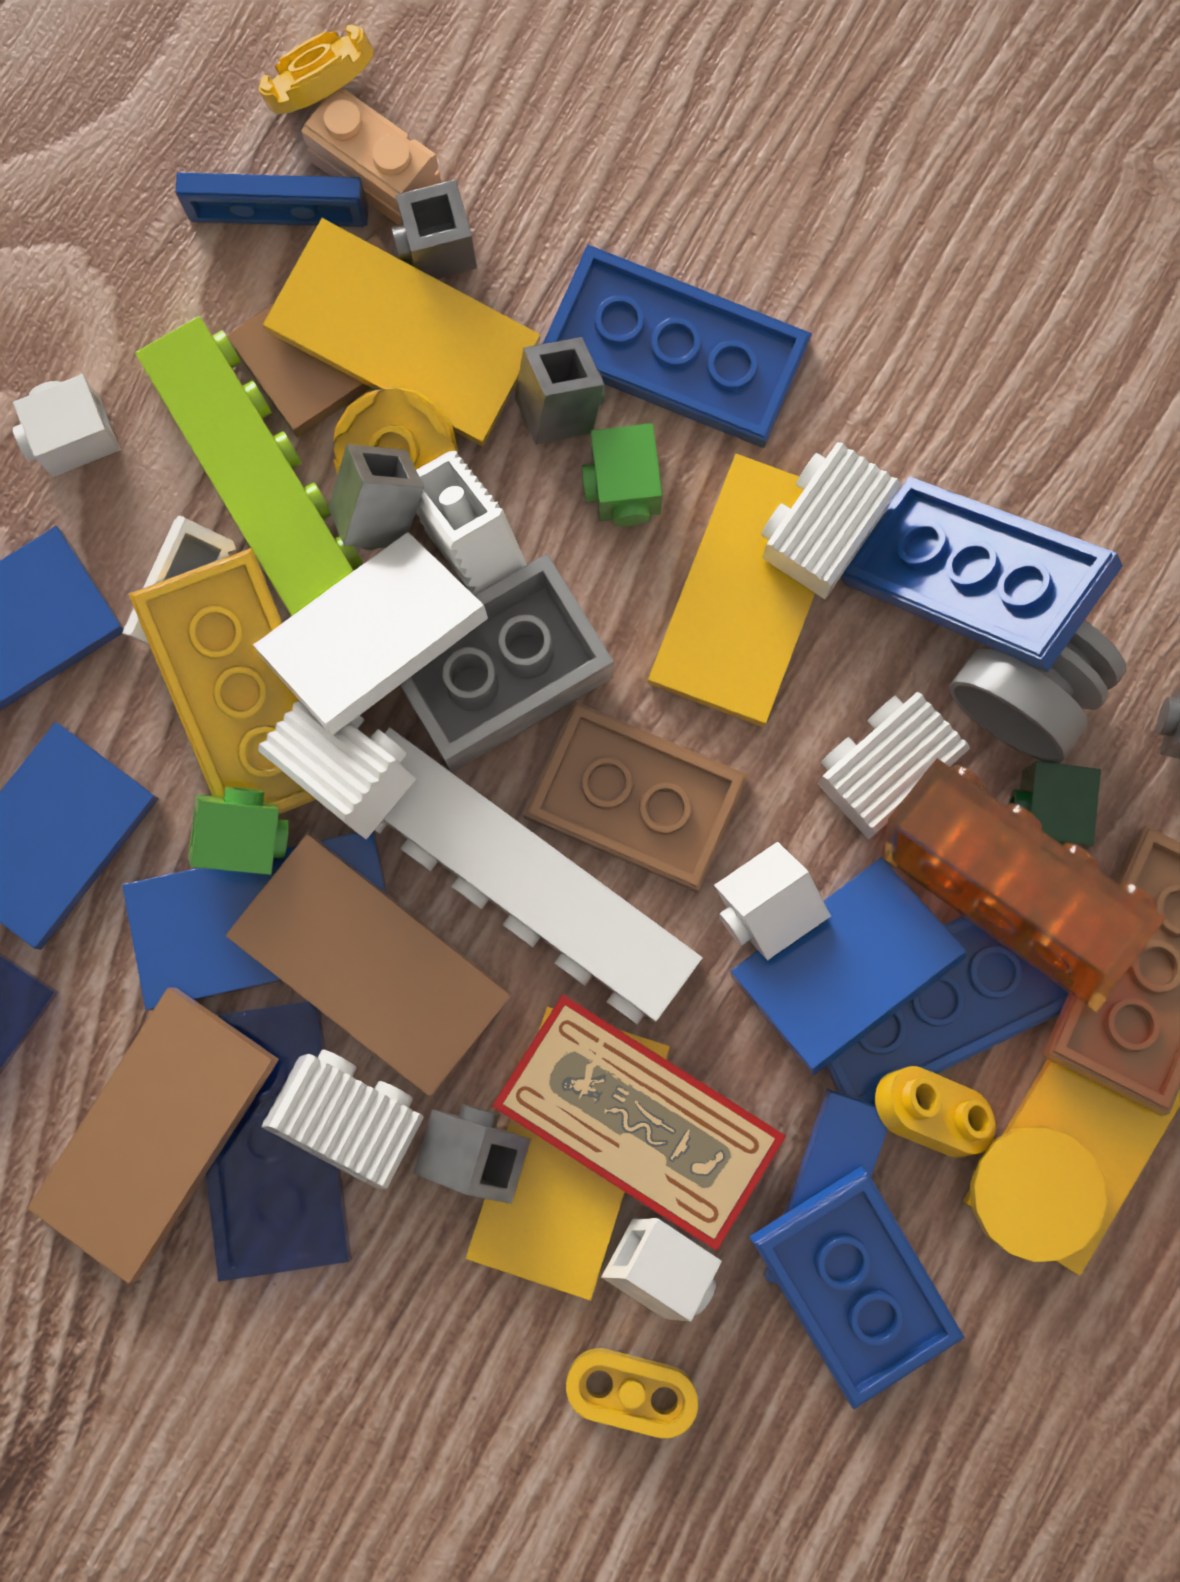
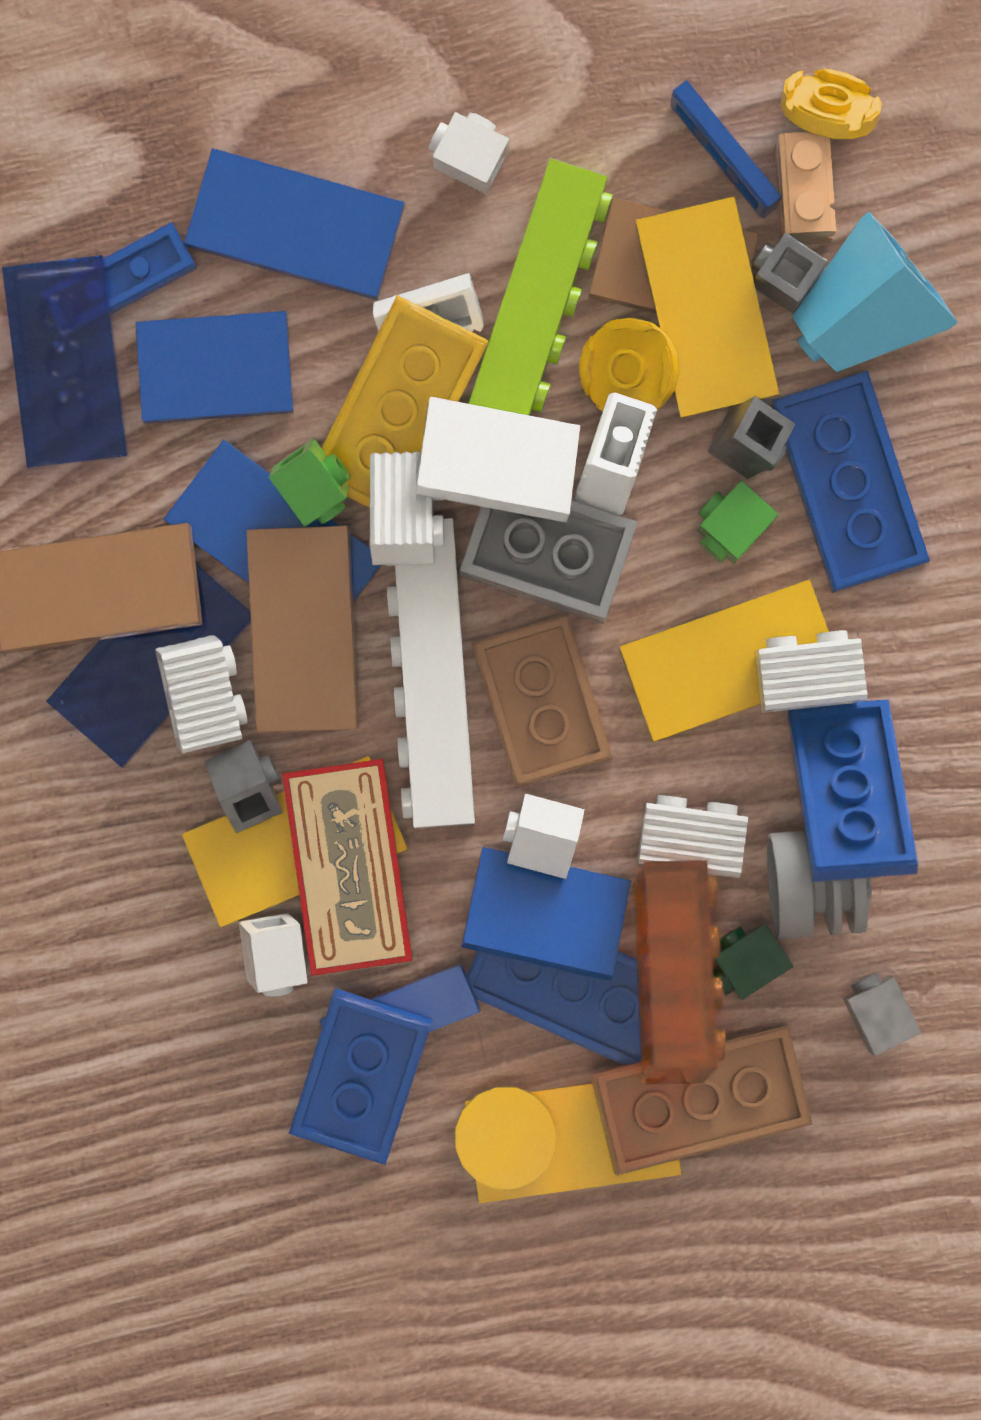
camera: 50 degrees right, 5 degrees up
flat silver brick [328,444,424,550] -> none
yellow plate [566,1348,698,1438] -> none
yellow plate [875,1066,996,1158] -> none
none -> medium azure slope [792,212,958,372]

